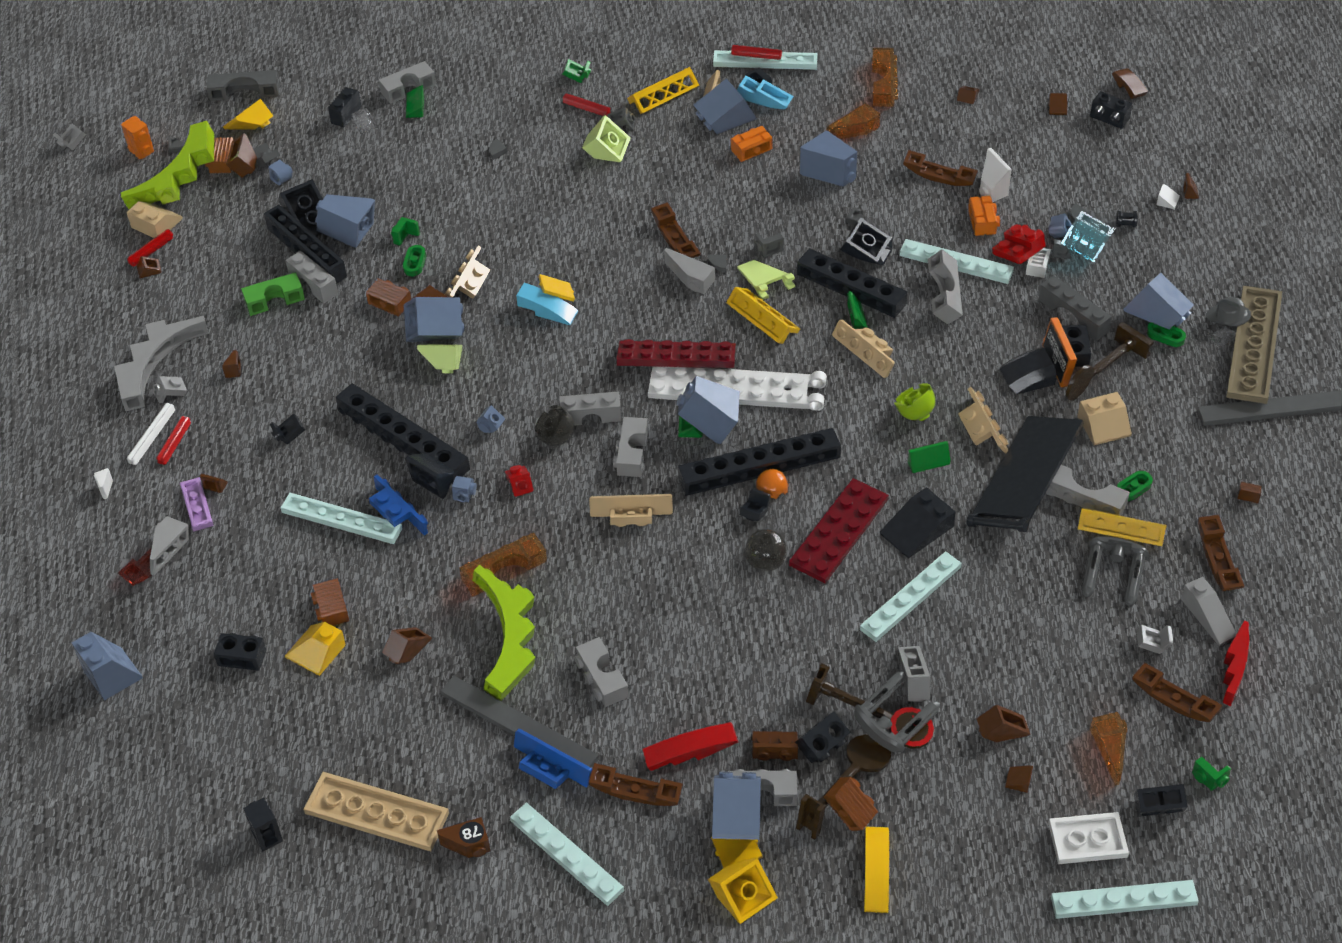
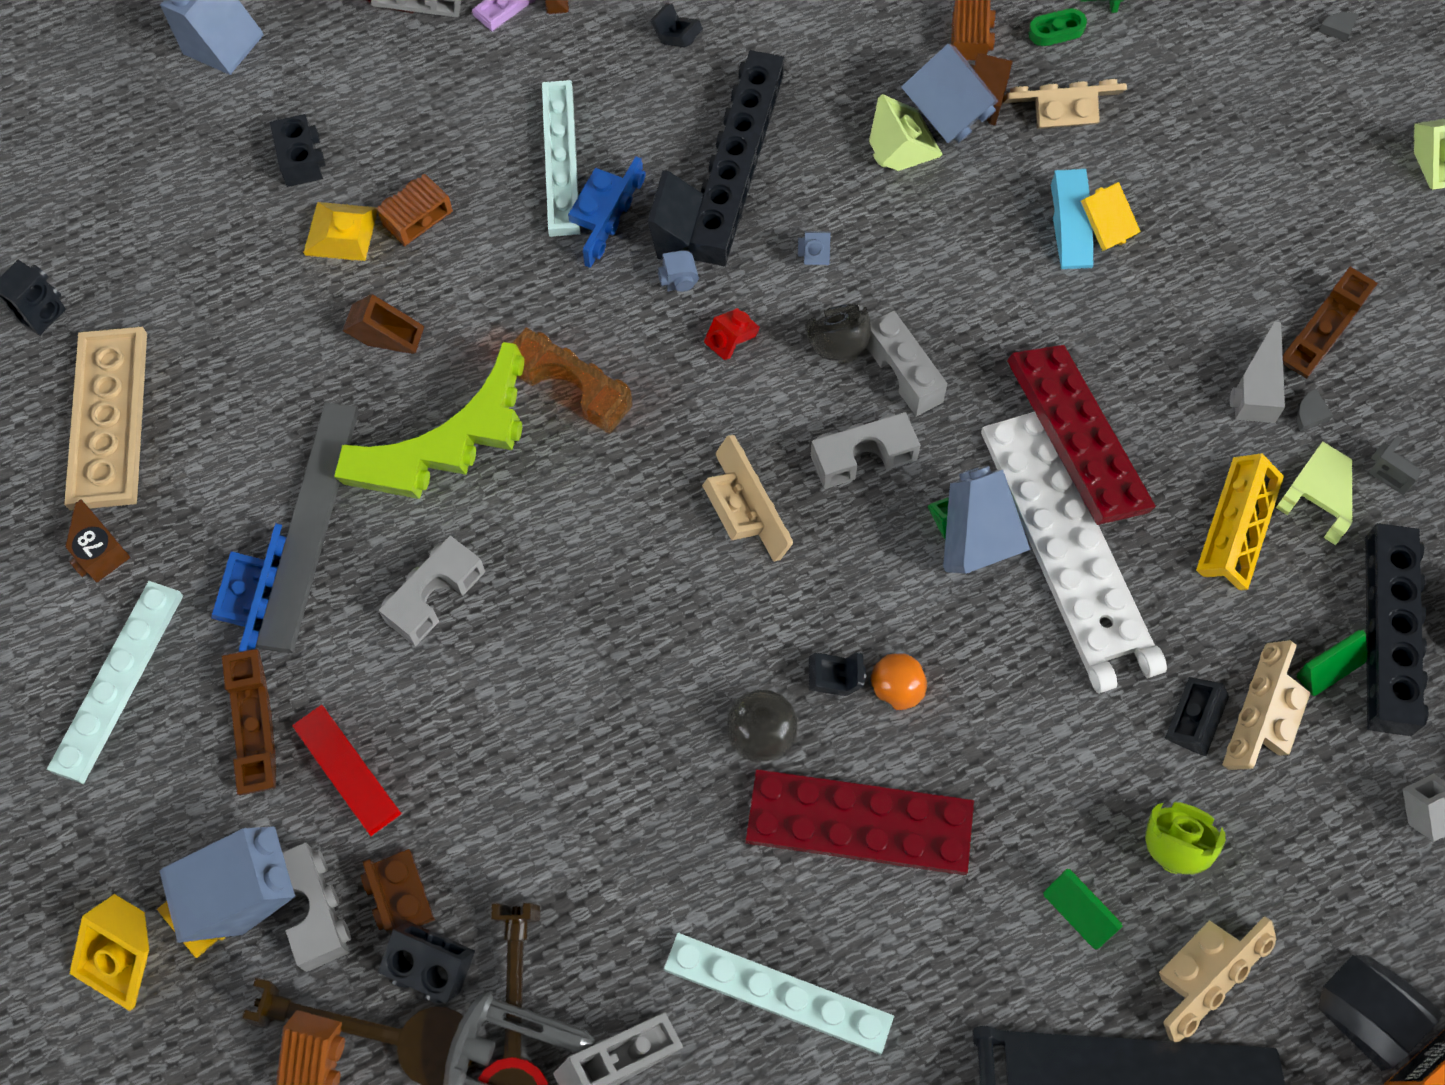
camera: 65 degrees right, 15 degrees up
black brick [678,428,841,496] -> none
black slope [880,487,956,559] -> none
none -> black slope [1165,677,1229,756]

